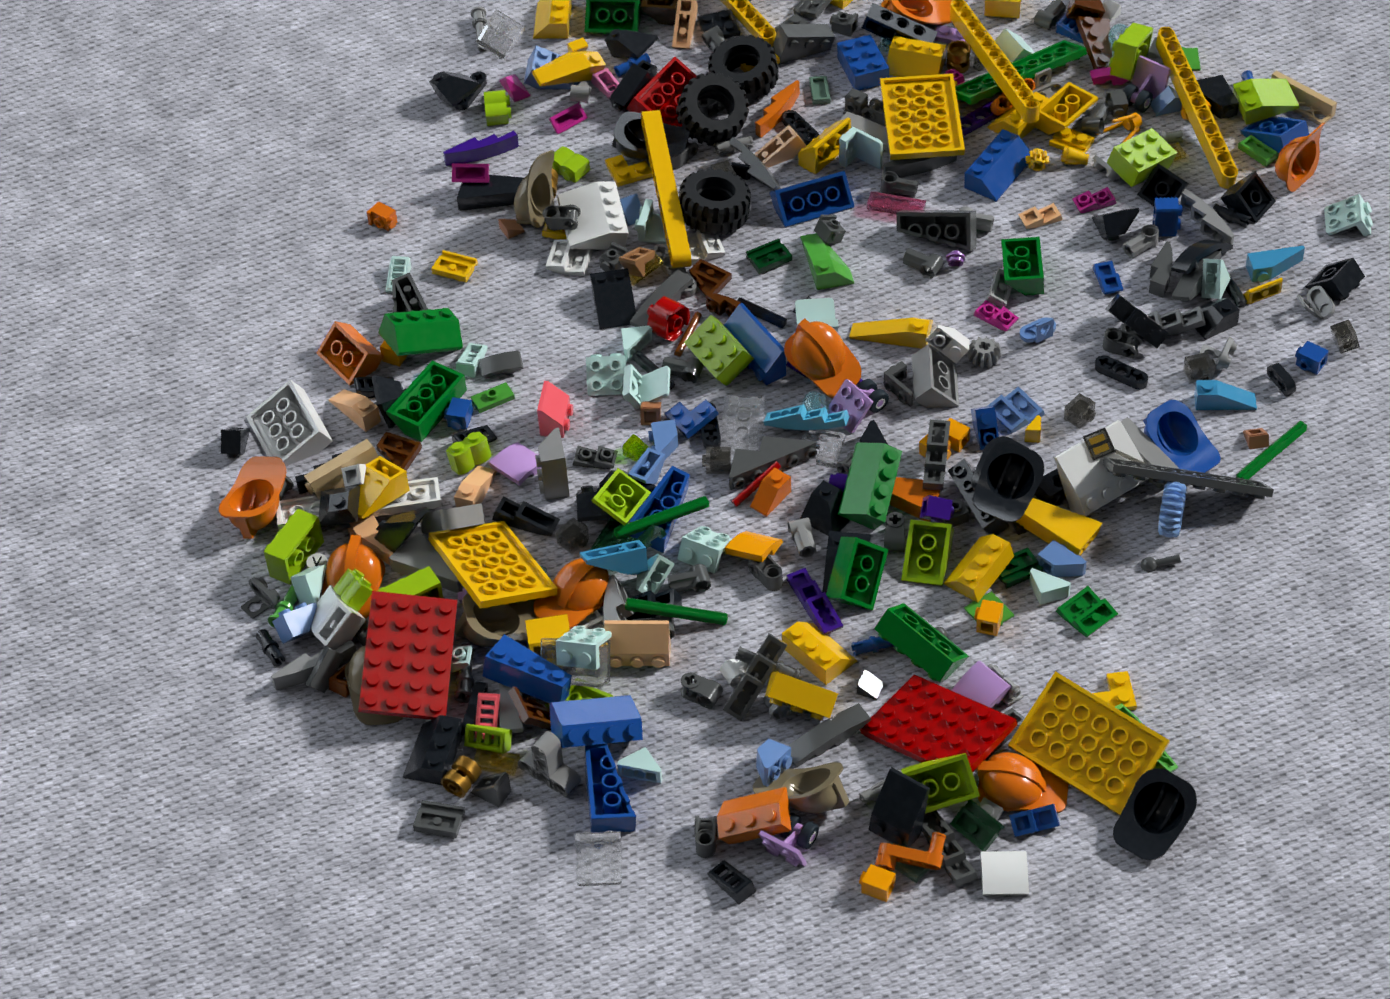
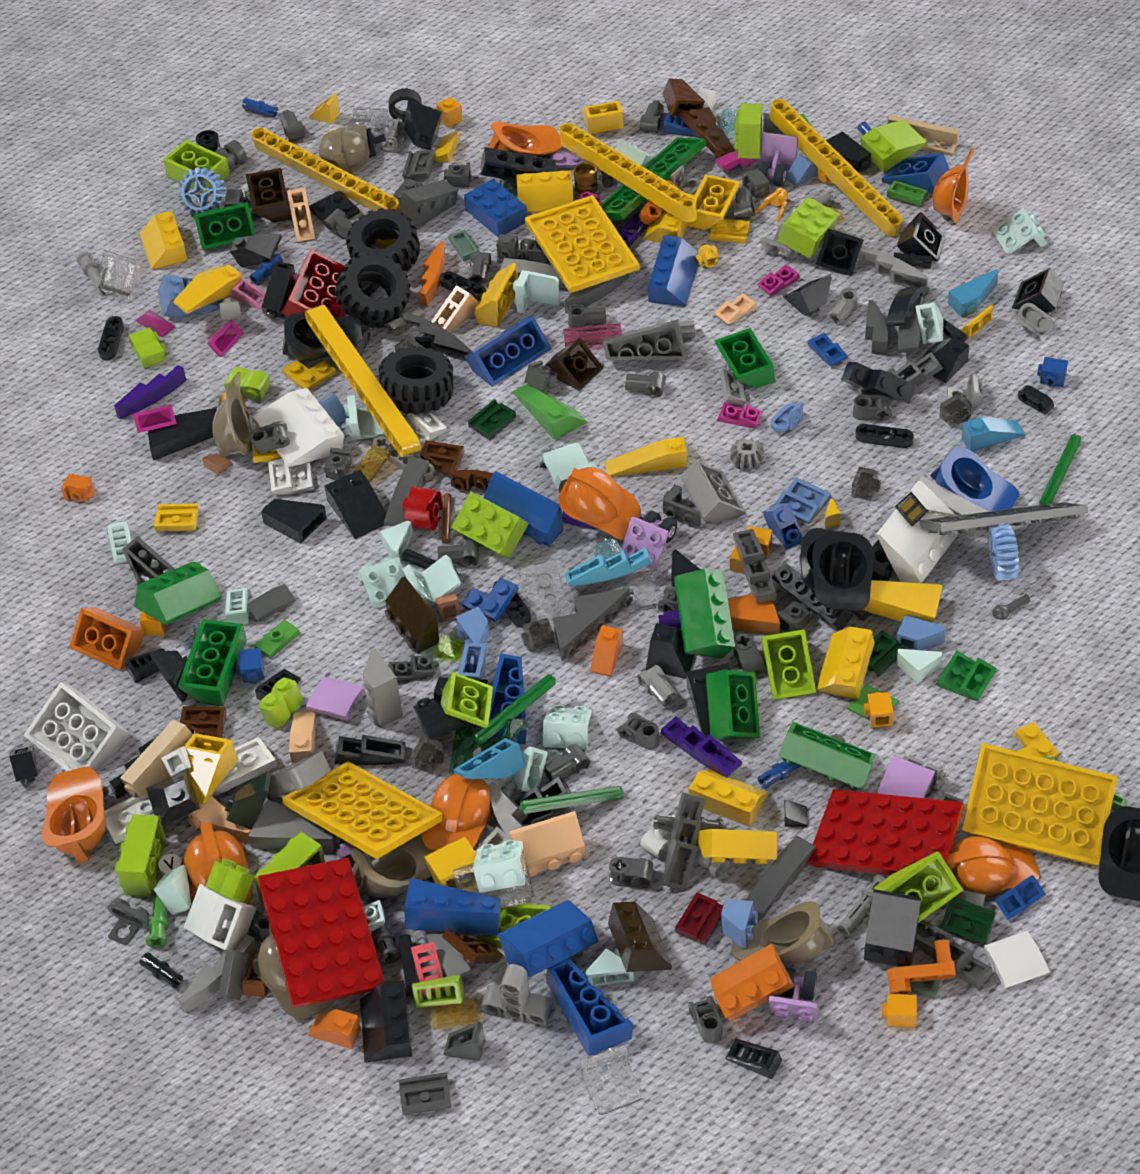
camera: 20 degrees left, 0 degrees up
medium blue slope [272,602,317,644] -> none
light nougat slope [328,389,381,432] -> none
black slope [429,71,481,107] -> none
pearl gold wheel [441,756,482,798] -> none
coral slope [537,381,573,438] -> none
yellow slope [567,38,588,52] -> none
medium nougat slope [619,247,655,277] -> none
light orange slope [725,531,783,563] -> none
red bar [731,461,781,507] -> none
black axle [737,297,787,328] -> none
dark purple brick [920,495,954,523] -> none
white slope [926,325,970,364] -> none
medium lavender plate [946,250,965,266] -> none
yellow cone [1061,146,1089,165] -> none
blue brick [1152,197,1183,237] -> none
nougat slope [1243,428,1269,450] -> none
clear smoke brick [1330,319,1360,354] -> none
none -> black slope [261,499,327,544]
none -> orange slope [308,1009,361,1049]
none -> dark brown slope [385,576,440,654]
none -> dark grey piece [469,252,491,285]
none -> dark brown slope [545,337,603,391]
none -> dark brown slope [608,902,672,972]
none -> dark red plate [675,892,724,945]

